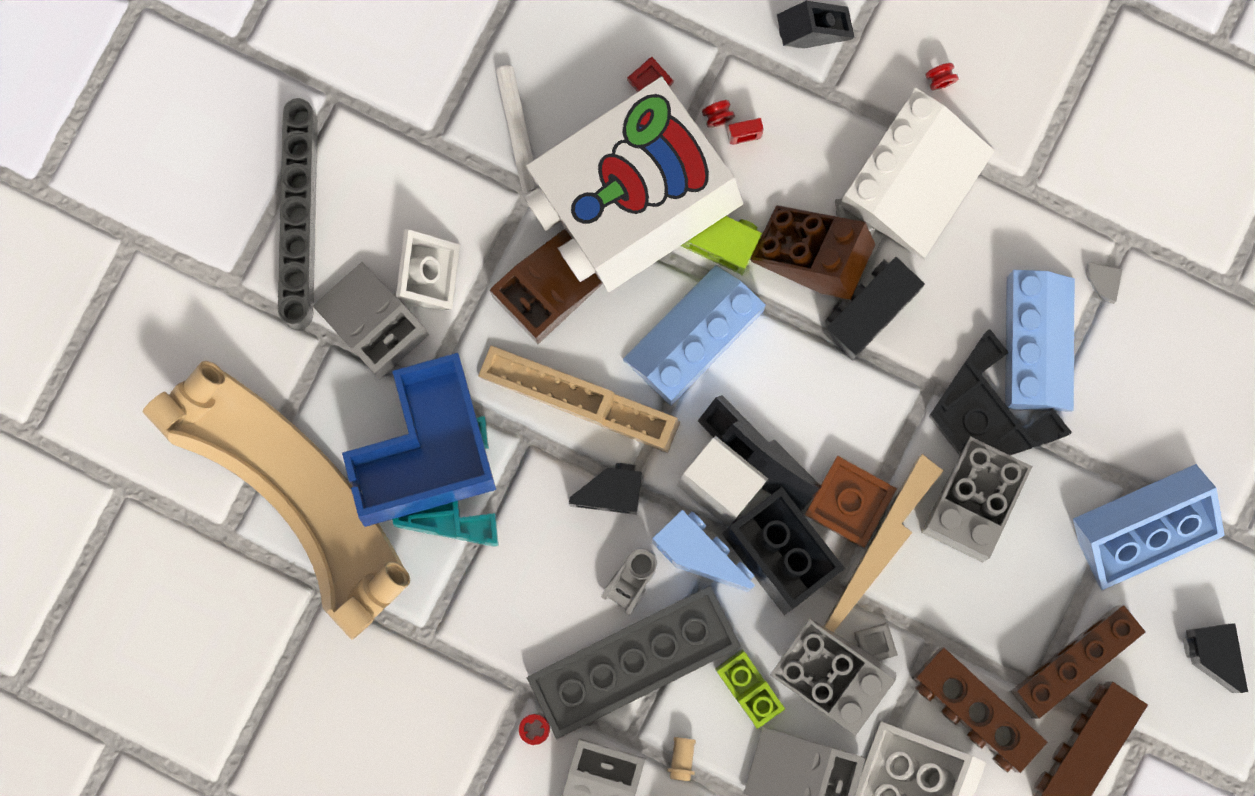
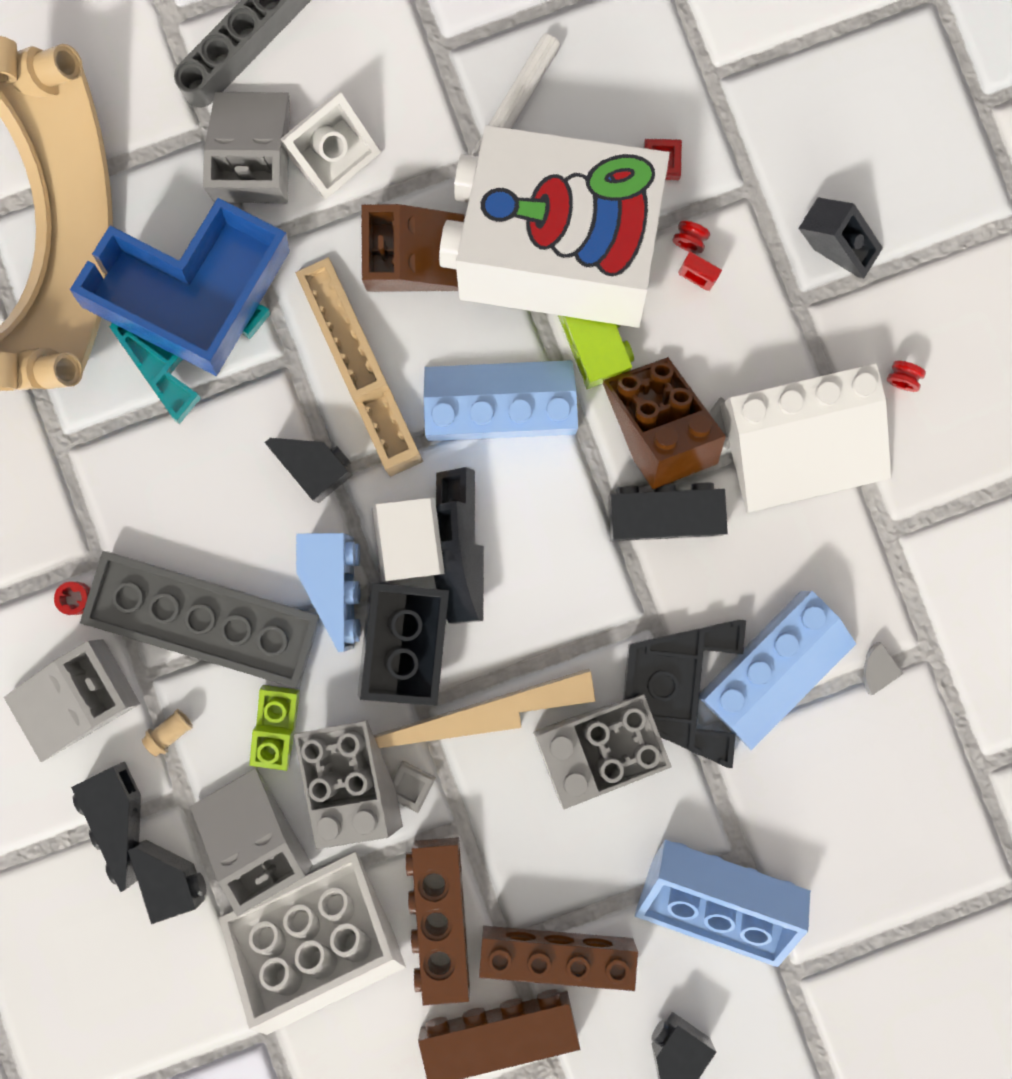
camera: 40 degrees right, 5 degrees up
light grey piece [601,549,657,616] -> none
dark orange plate [804,456,897,549] -> none

